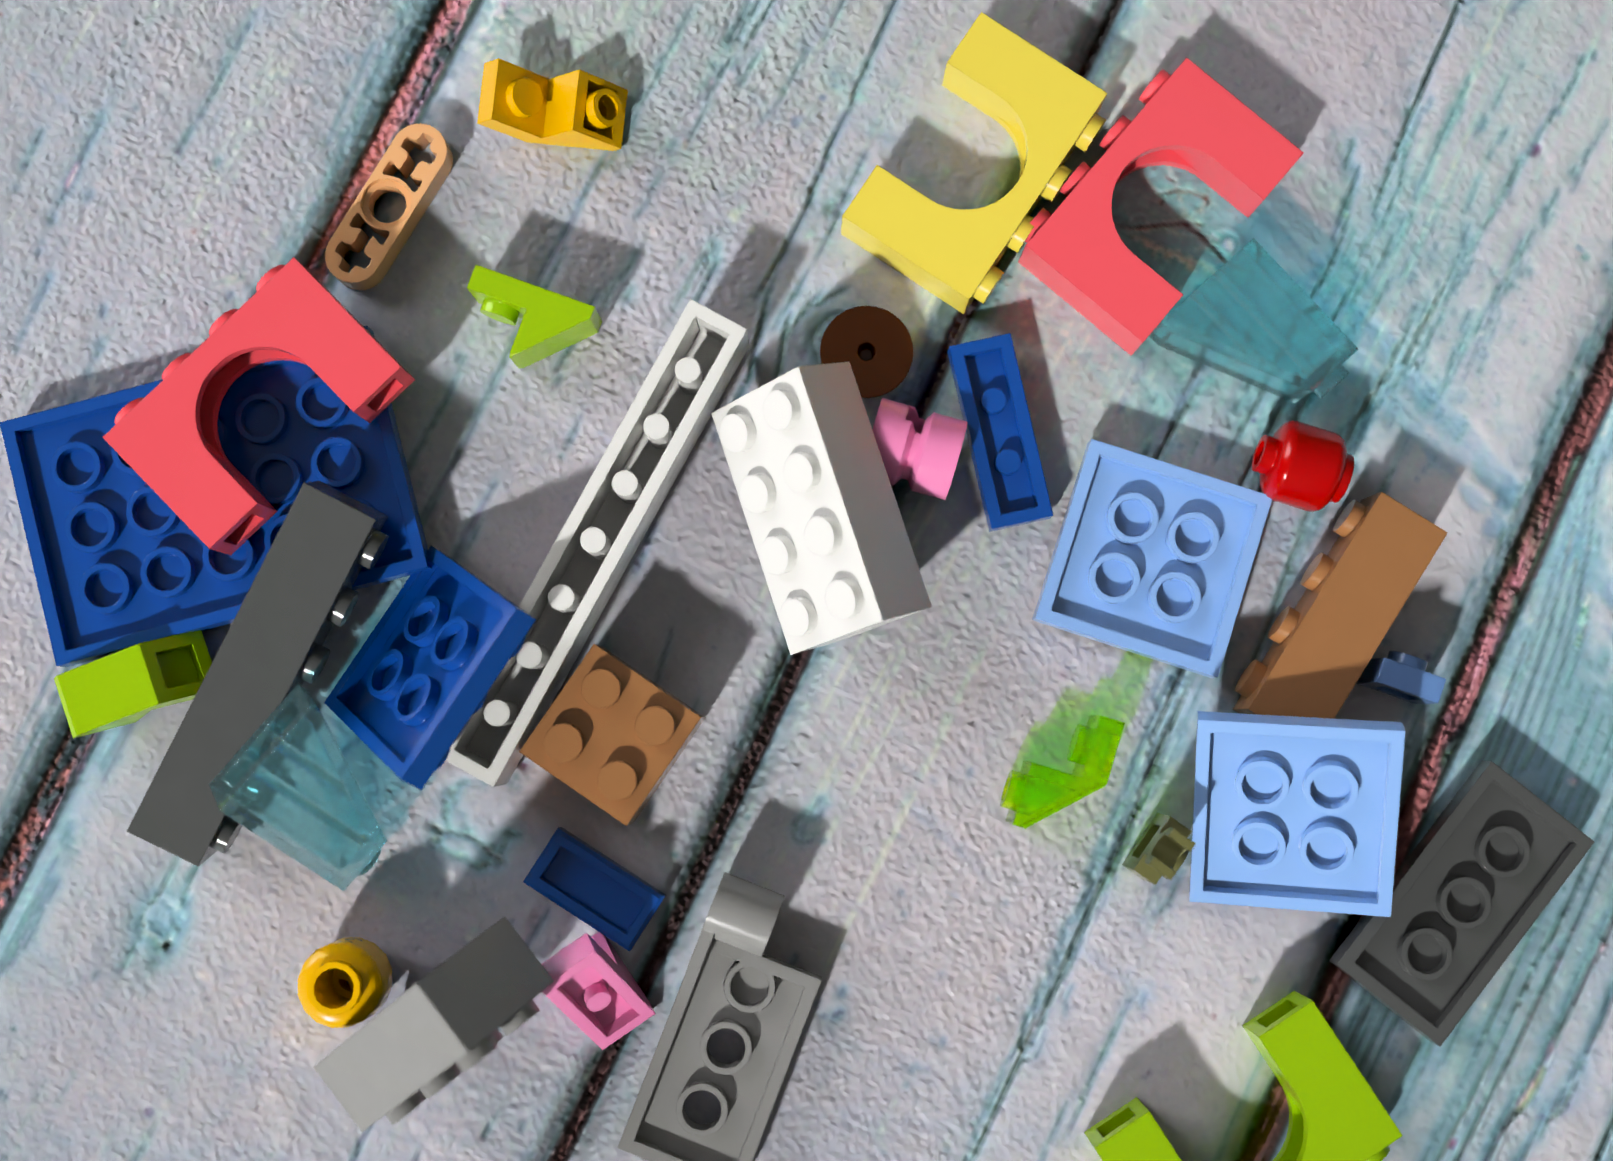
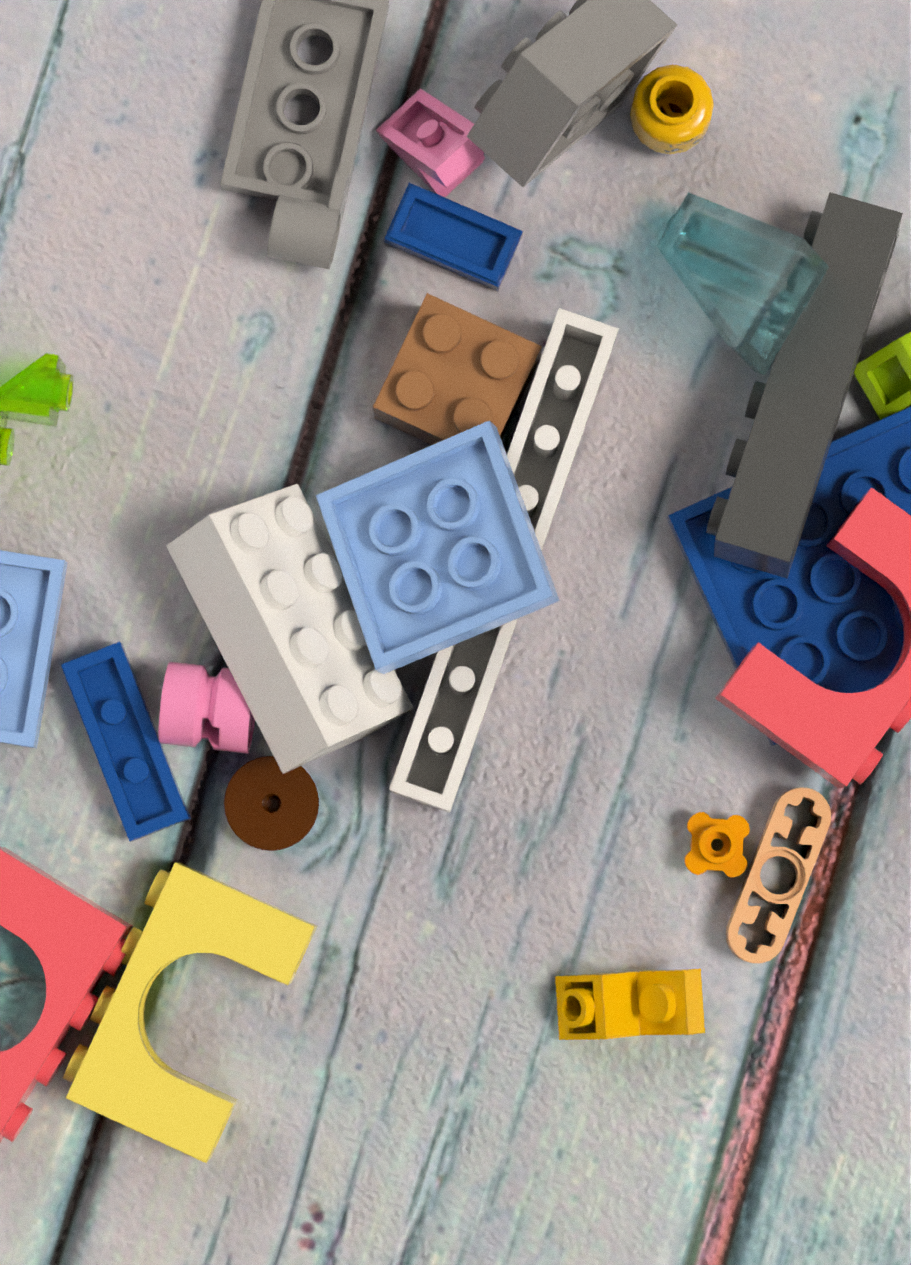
camera: 170 degrees right, 0 degrees up
blue plate [324,545,536,790] -> none
lime slope [467,265,602,369] -> none
none -> light blue plate [316,420,560,674]
none -> light orange plate [684,812,750,877]

